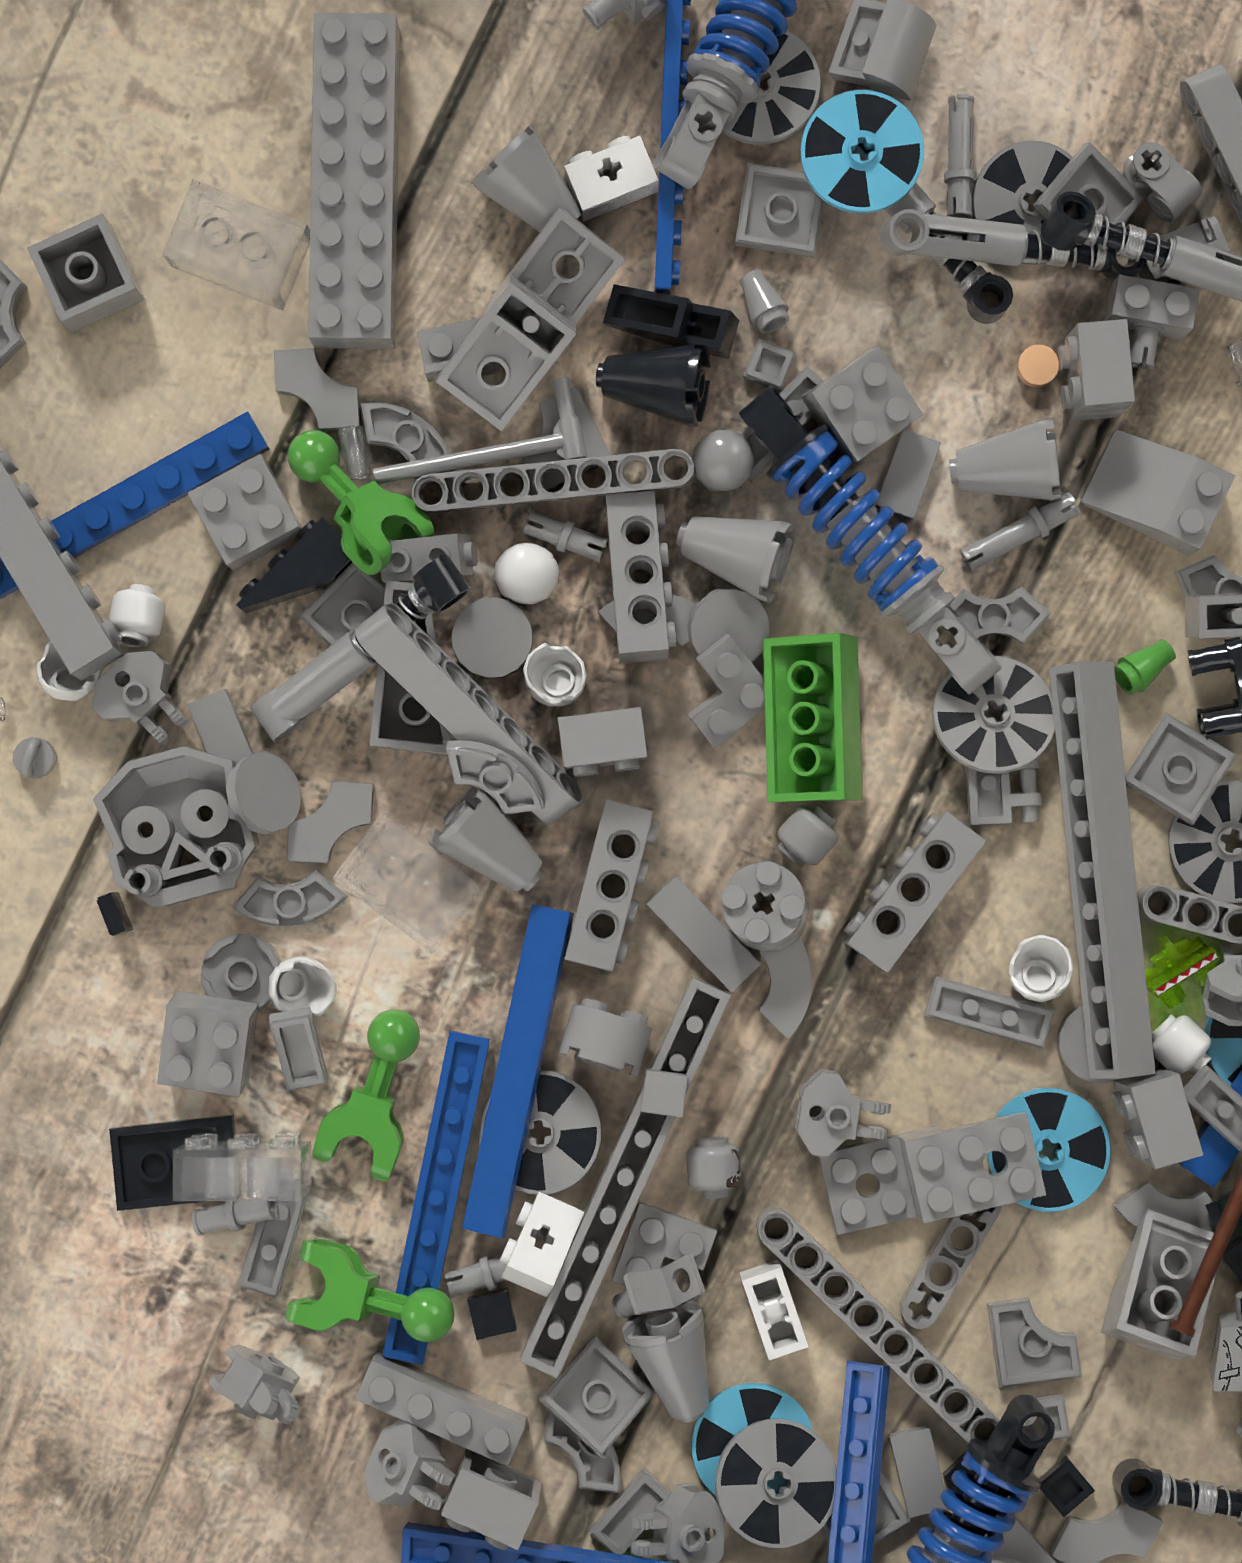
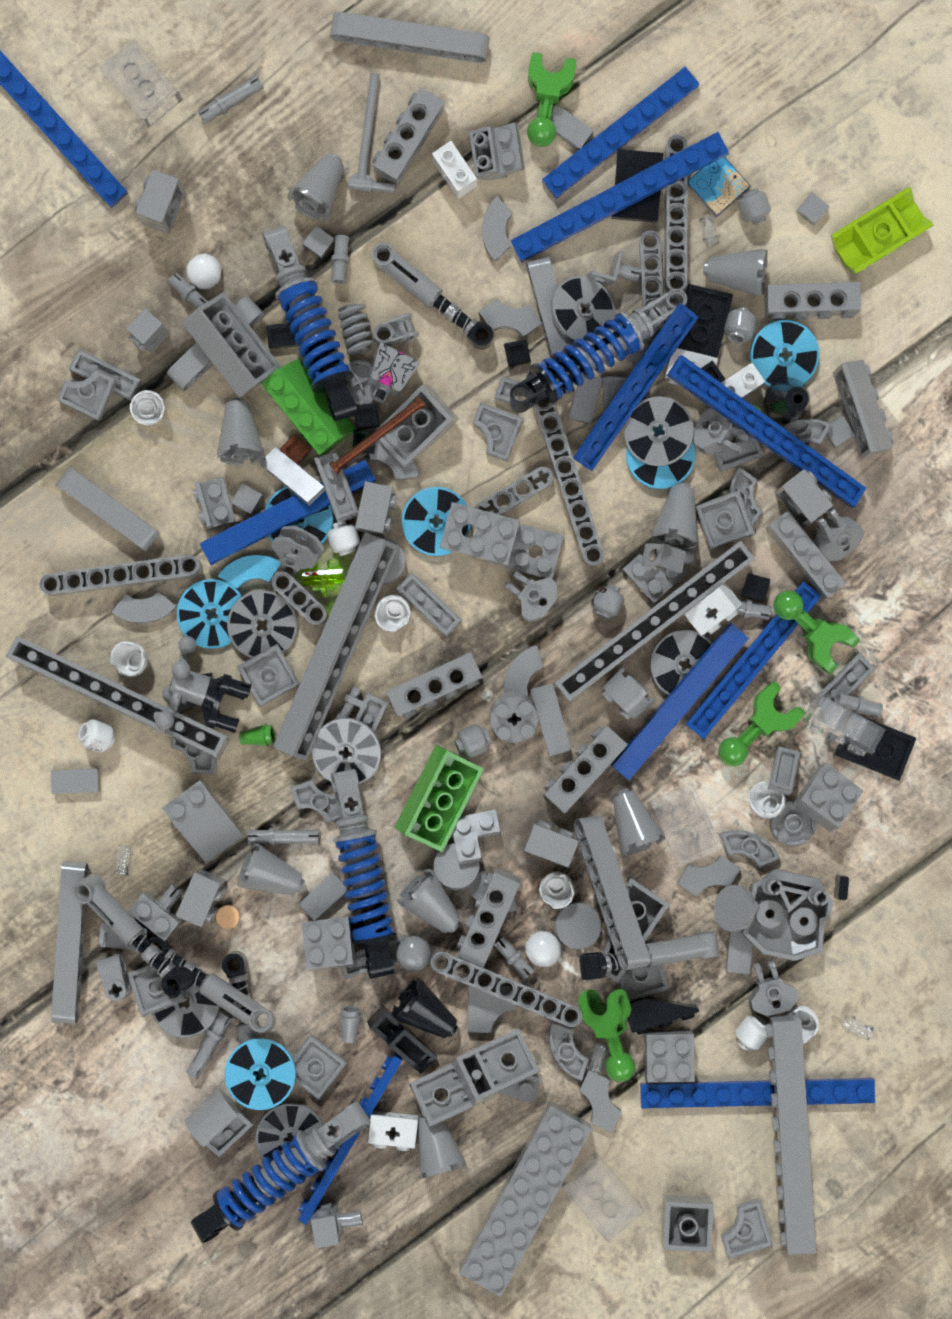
camera: 150 degrees left, 0 degrees up
light grey tile [13,737,57,778] -> none
light grey hinge [209,1345,300,1424] -> none
light grey bar [373,377,587,485] -> none
light grey bracket [381,534,478,583] -> none
light grey tile [446,740,545,815] -> none
light grey tile [640,1069,688,1118] -> none
white brick [739,1259,808,1361] -> none
light grey tile [743,338,796,393] -> none

